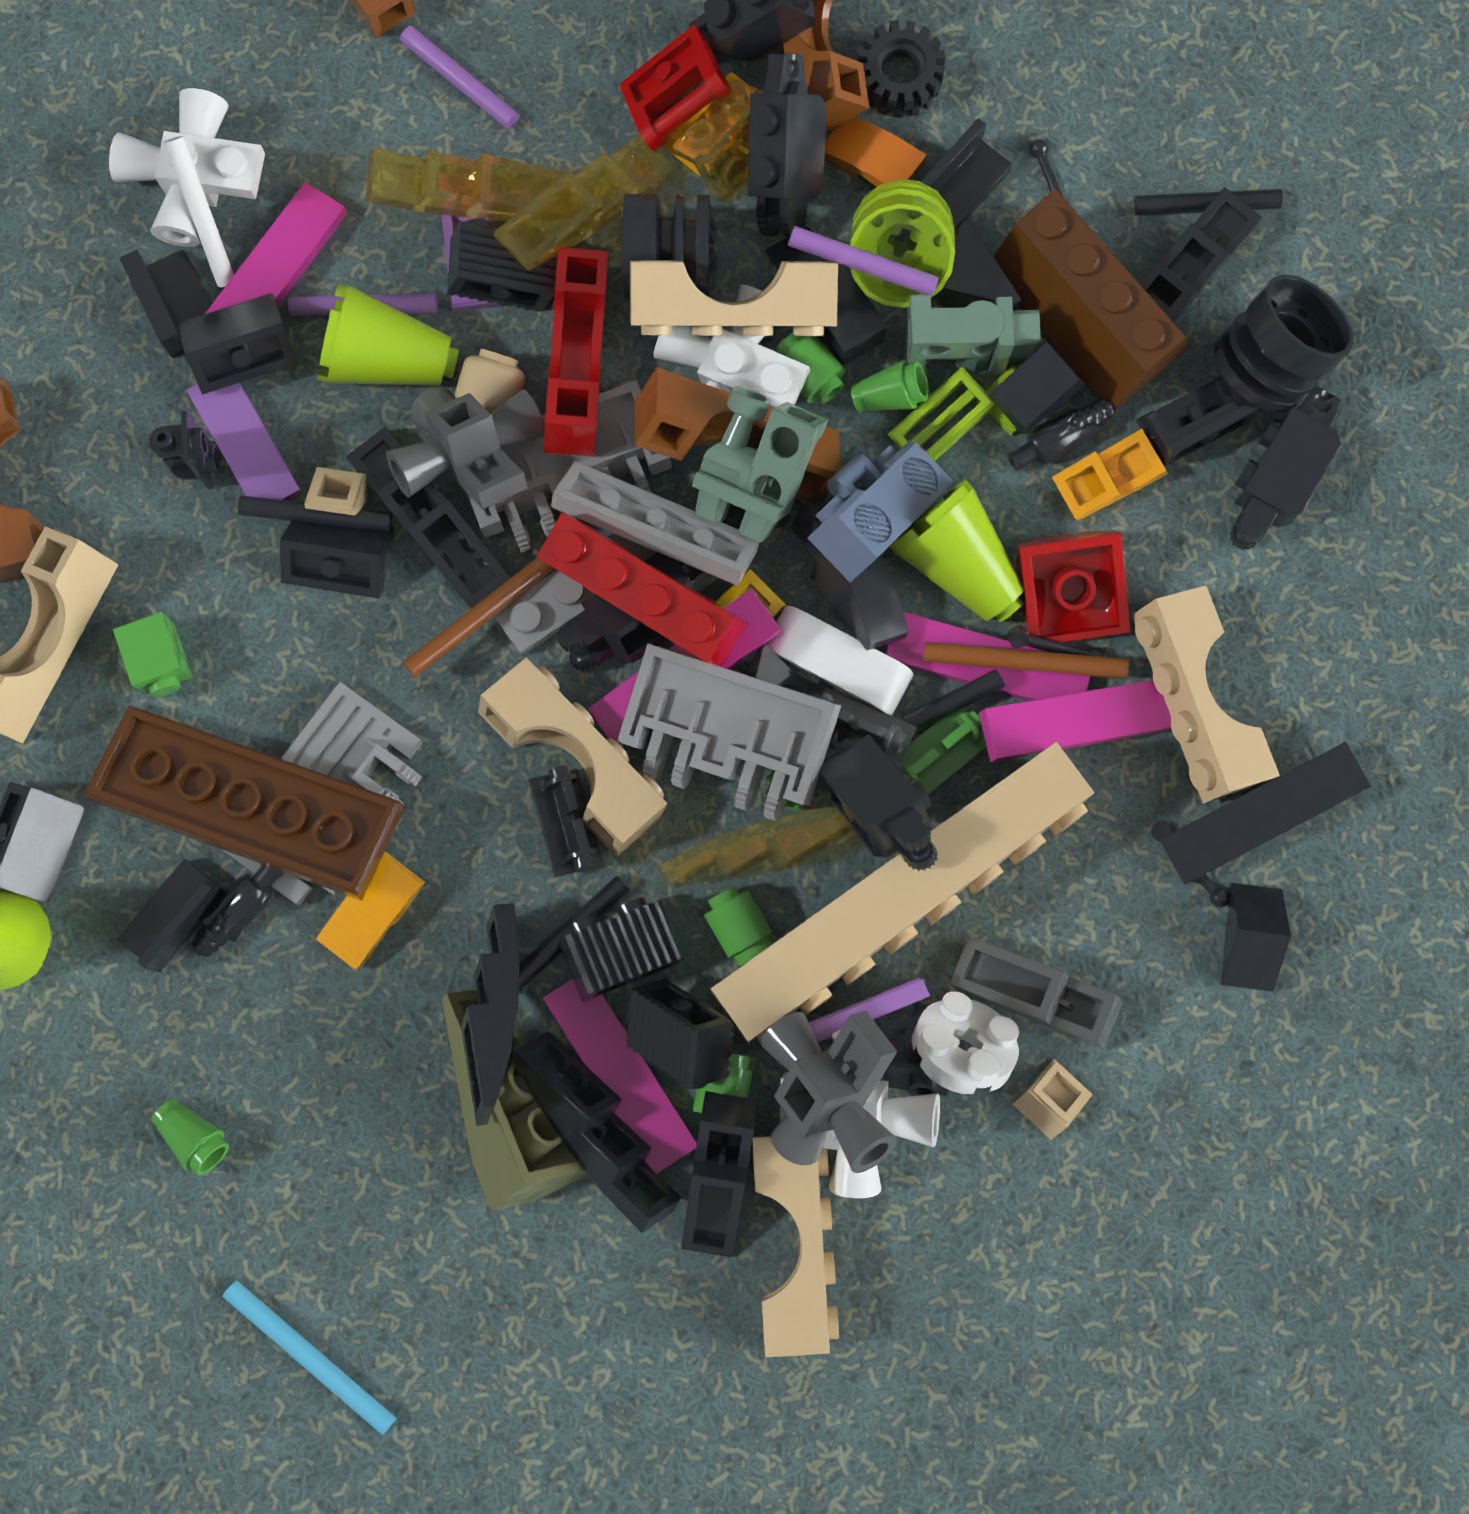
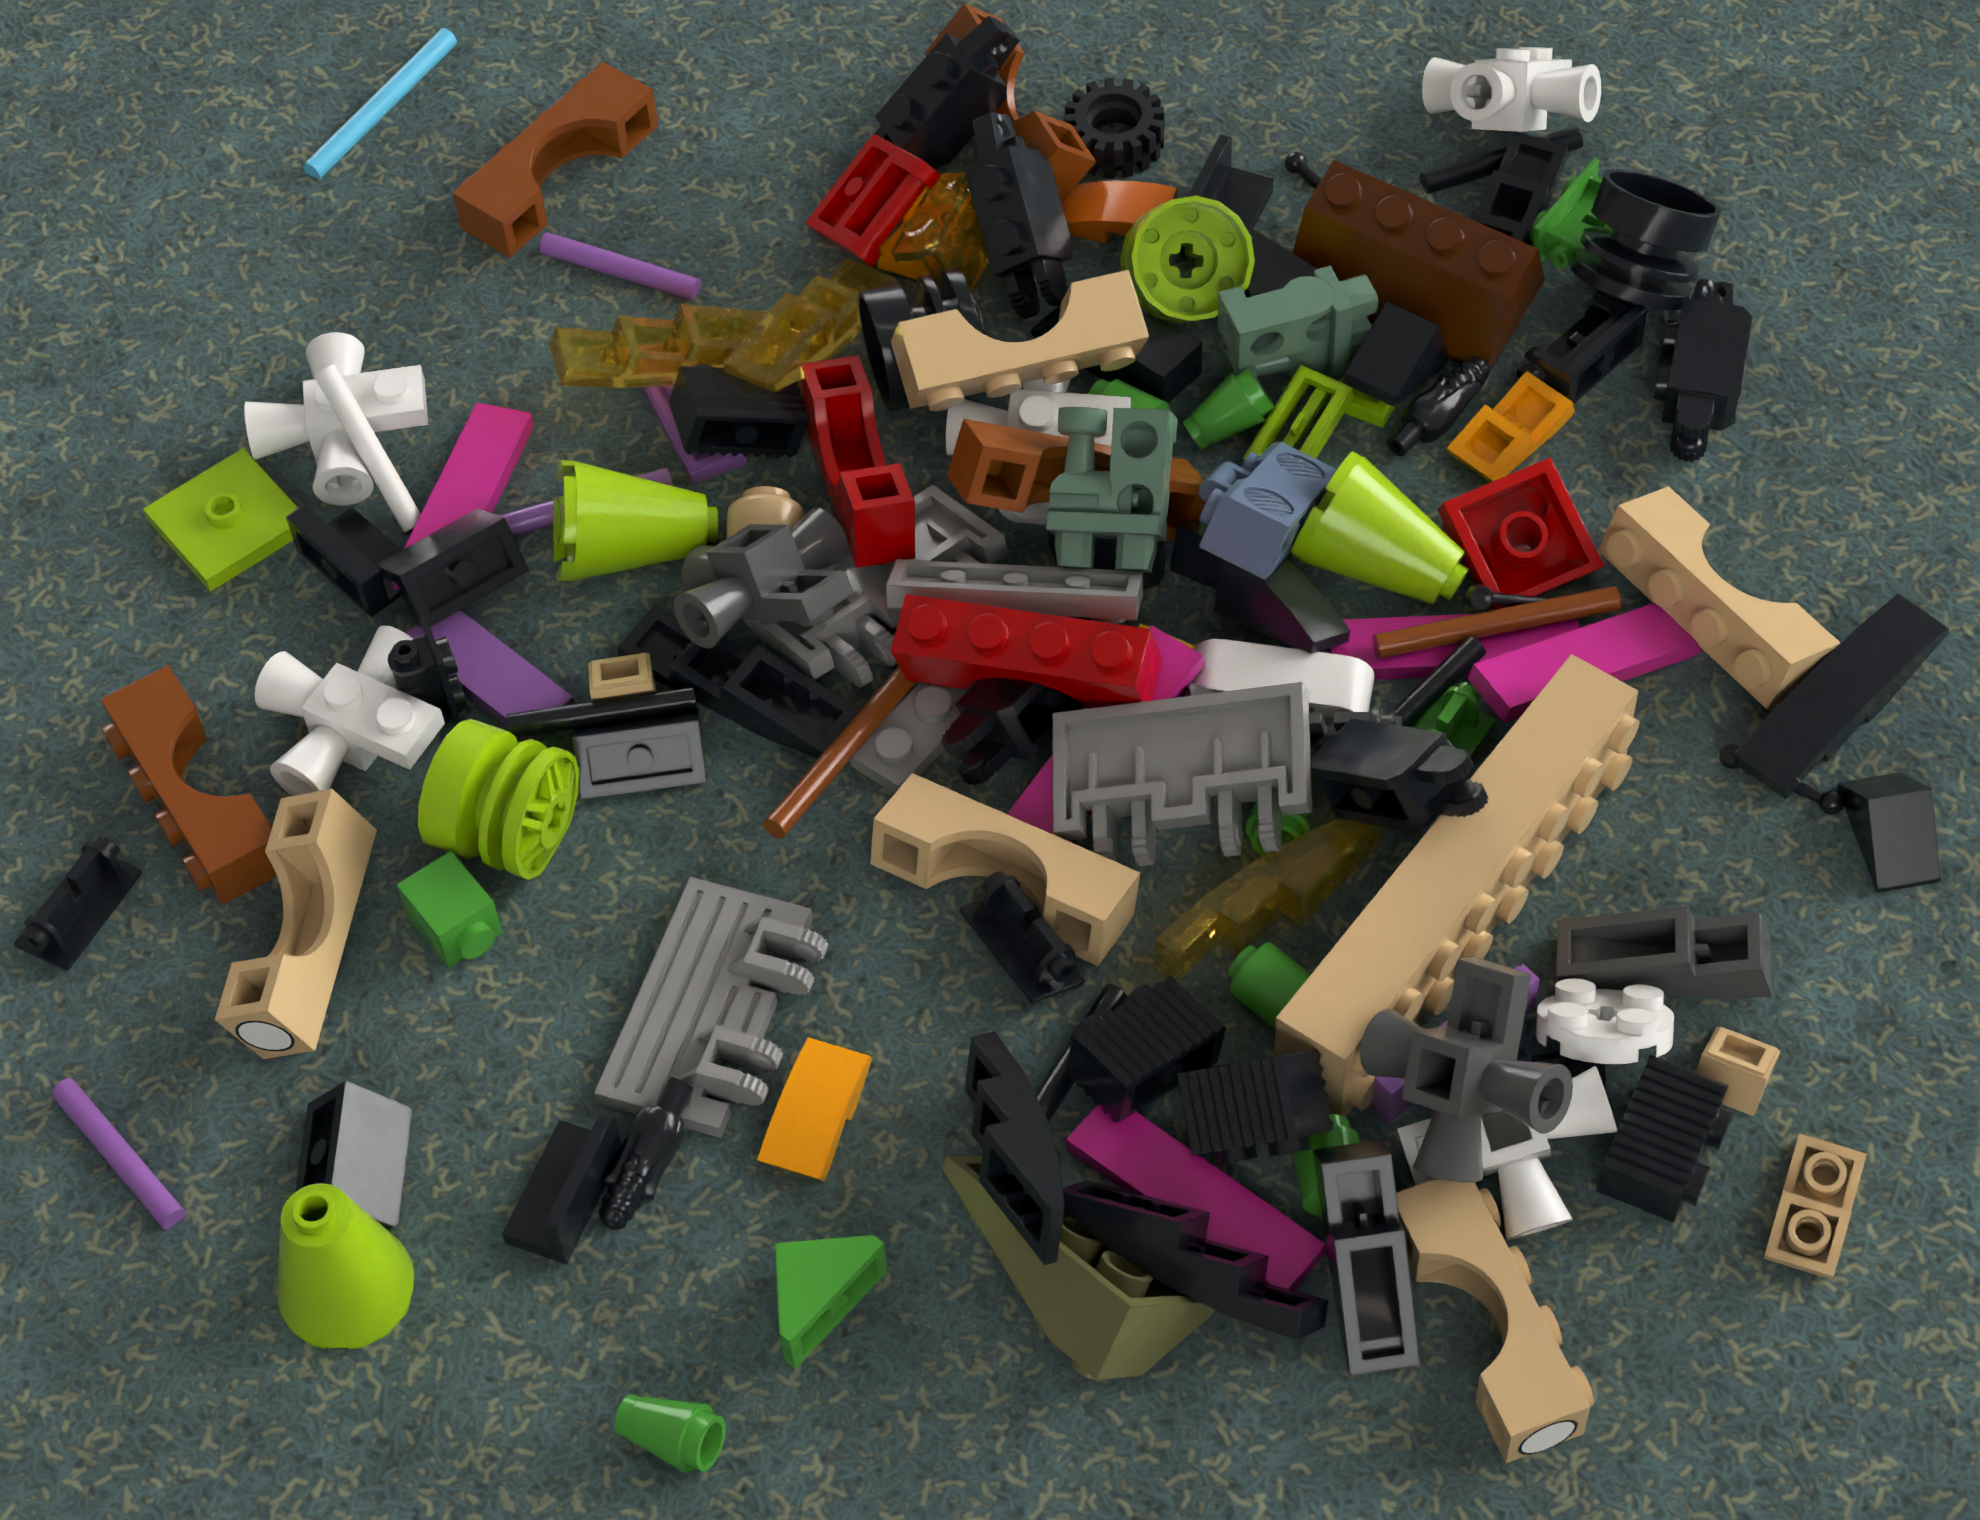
camera: 15 degrees left, 25 degrees down
reddish brown tile [83,705,405,901] -> none
medium lavender bar [788,226,938,296] -> none
none -> lime plate [143,448,298,592]
none -> white brick [255,626,445,796]
none -> lime wheel [418,719,579,880]
none -> bright green slope [775,1235,888,1369]
none -> white brick [1422,47,1601,132]
none -> bright green hinge [1529,158,1608,269]
none -> black brick [1596,1055,1734,1222]
none -> tan slope [1763,1134,1867,1280]

